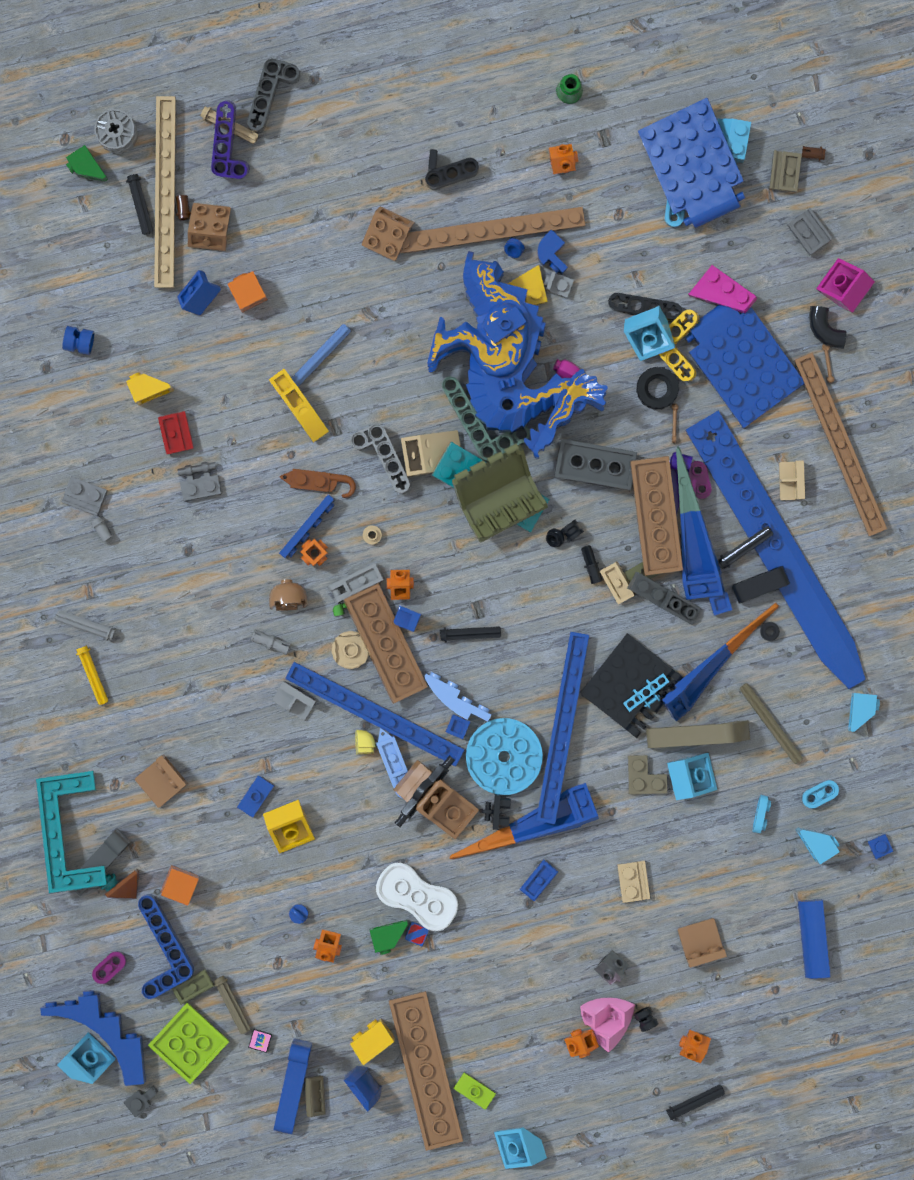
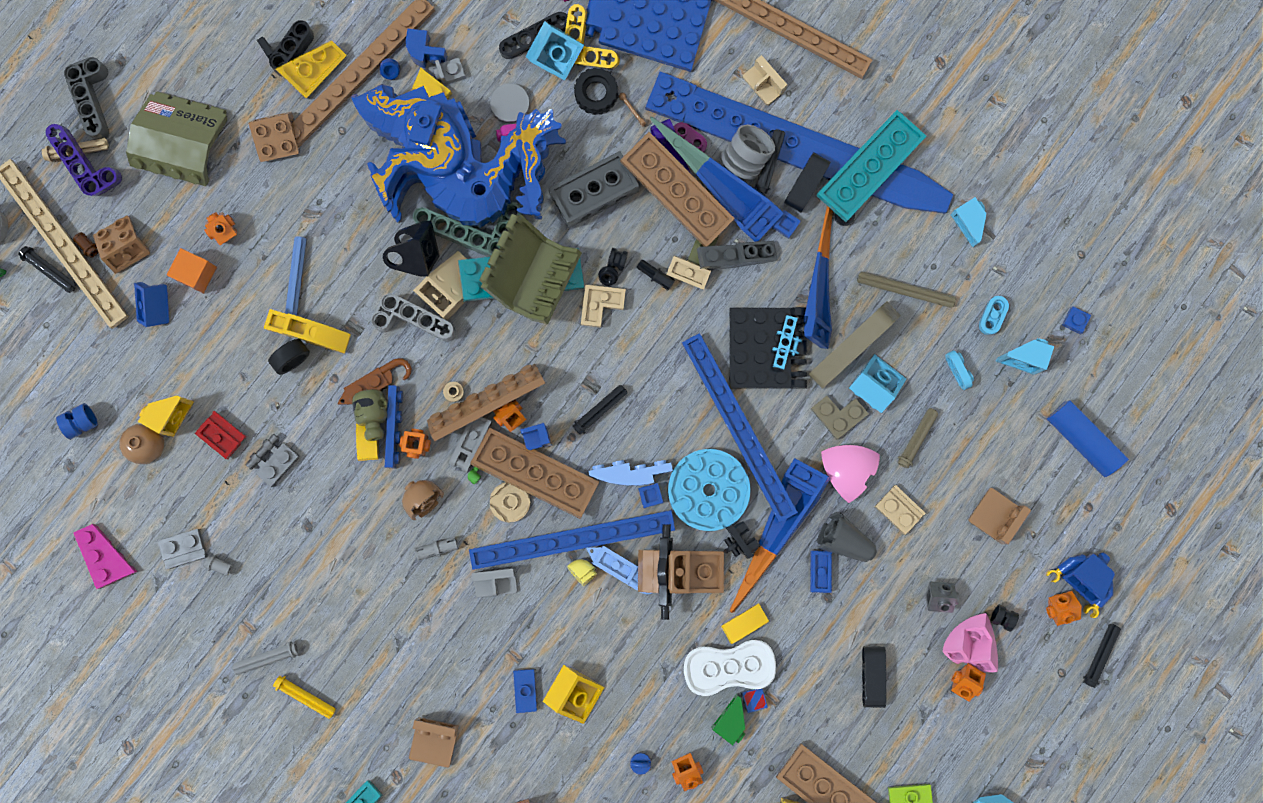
camera: 40 degrees left, 5 degrees down
none -> dark pink wing [73,524,137,589]
none -> medium nougat cylinder [119,424,164,464]
none -> olive hinge [126,91,227,186]
none -> orange brick [204,211,237,245]
none -> black tyre [268,339,310,375]
none -> yellow wing [275,40,347,98]
none -> olive piece [352,389,387,441]
none -> yellow slope [356,423,379,461]
none -> black hose [383,220,440,277]
none -> medium nougat plate [427,364,545,442]
none -> light grey tile [490,83,530,124]
none -> tan plate [581,285,626,328]
none -> yellow slope [721,603,769,644]
none -> light grey wheel [722,124,775,180]
none -> teal plate [816,110,927,222]
none -> dark grey cone [817,512,877,562]
none -> bright pink brick [821,445,880,503]
none -> black beam [862,646,886,708]
none -> dark tan axle [897,408,938,469]
none -> blue torso [1046,553,1115,618]

